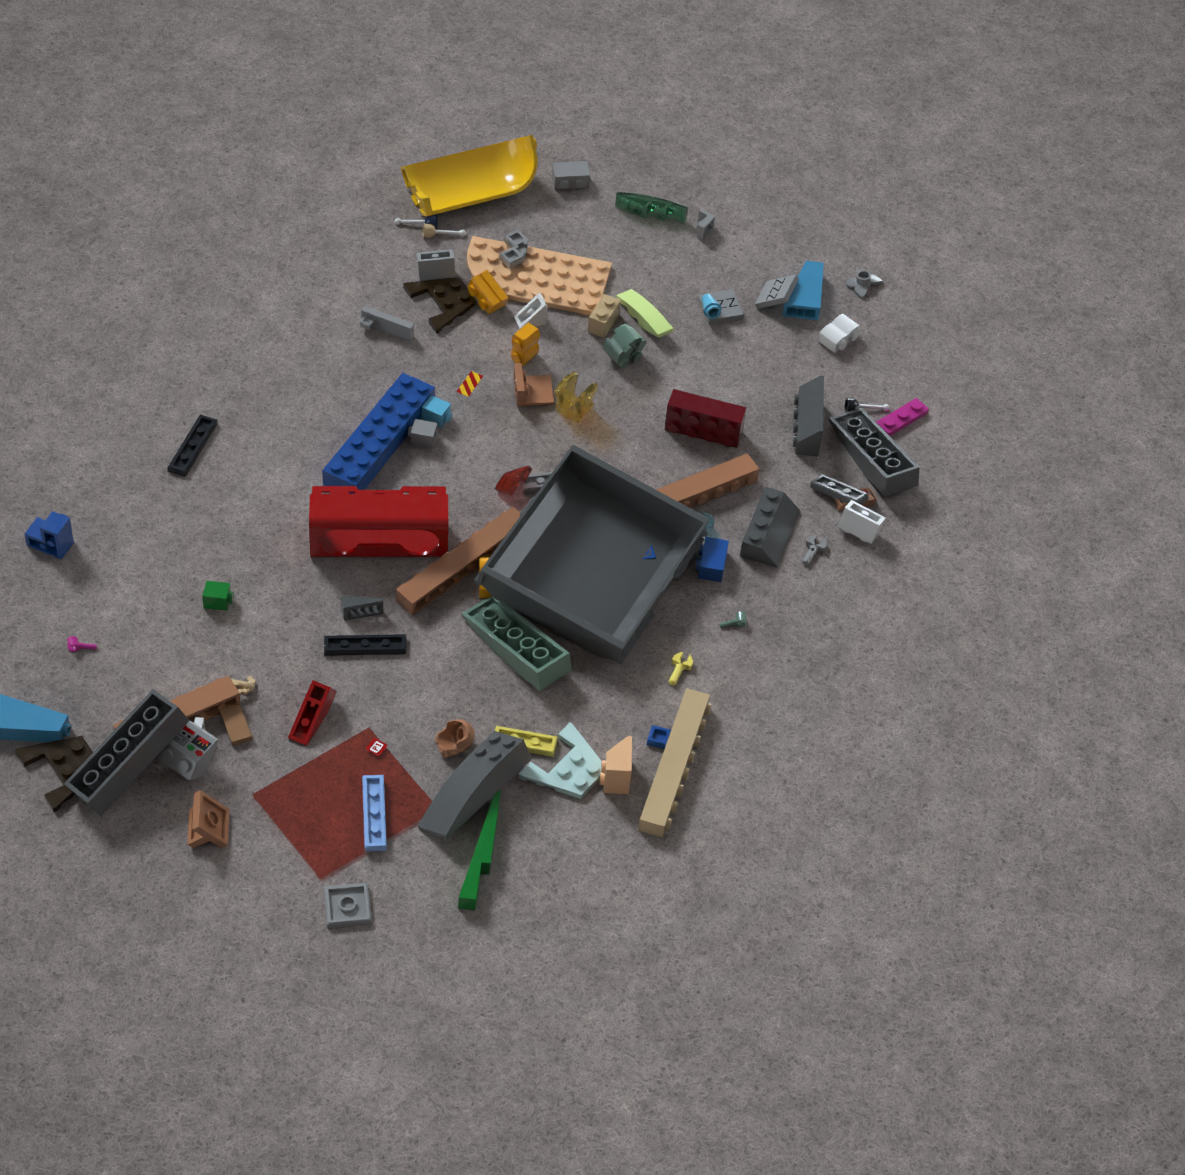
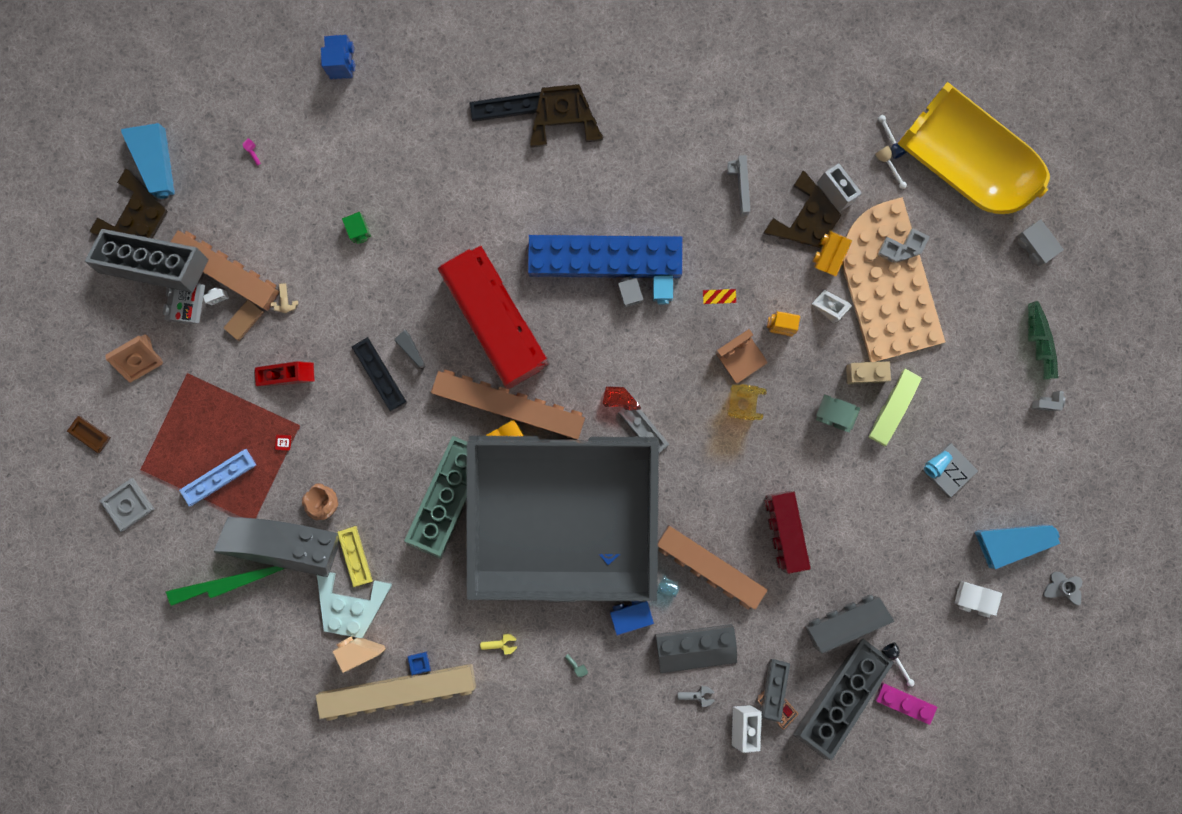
camera: 70 degrees right, 35 degrees up
light grey tile [755,274,799,309] -> none
none -> reddish brown tile [66,416,111,453]
none -> dark brown wing [530,84,603,148]

